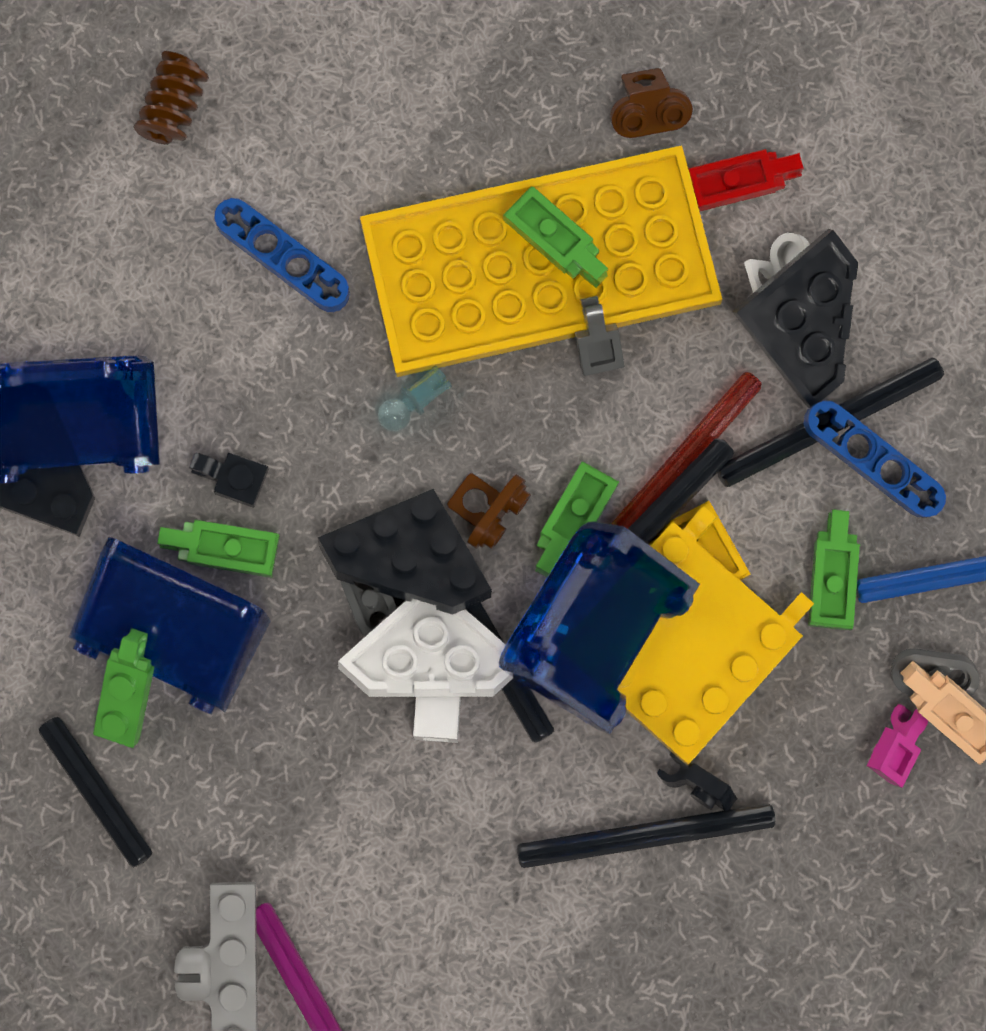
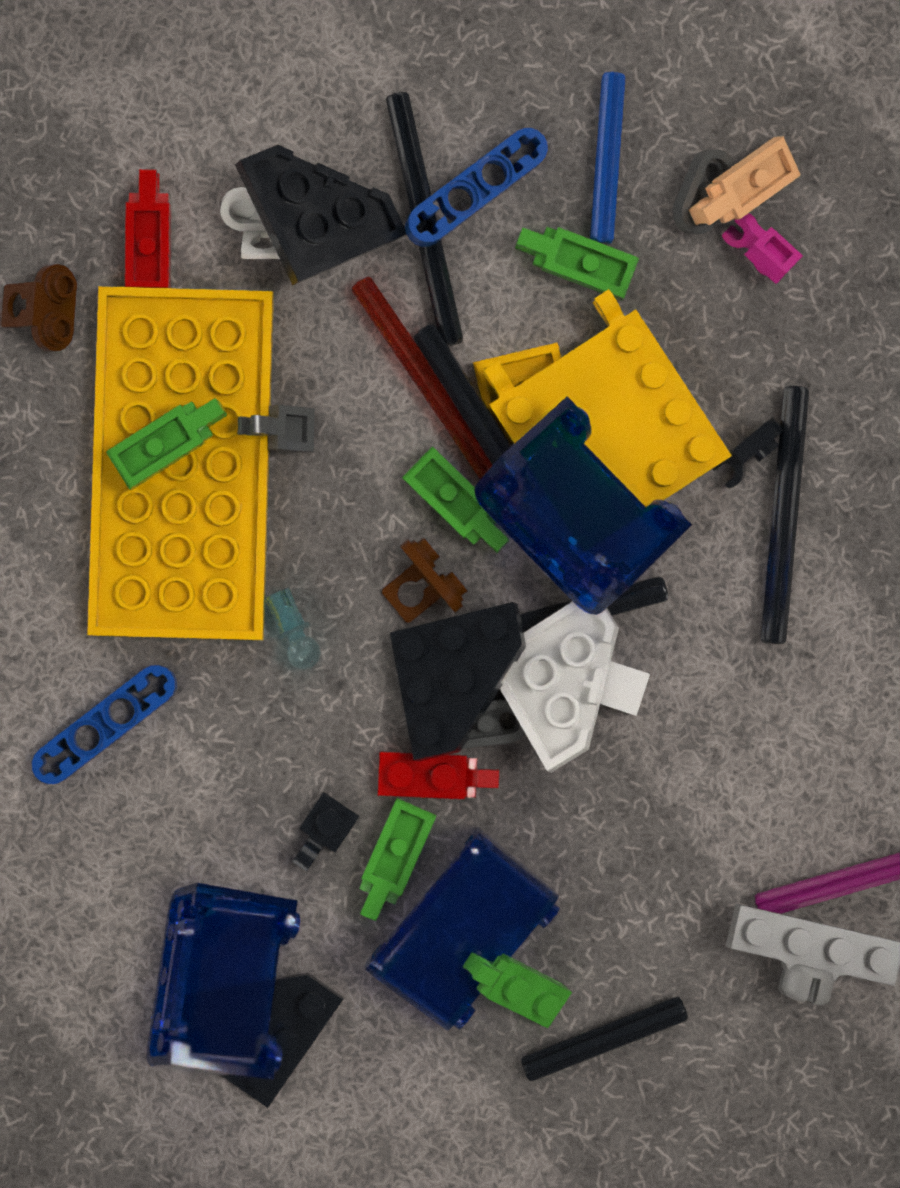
camera: 75 degrees left, 10 degrees up
none -> red hinge [378,751,500,799]

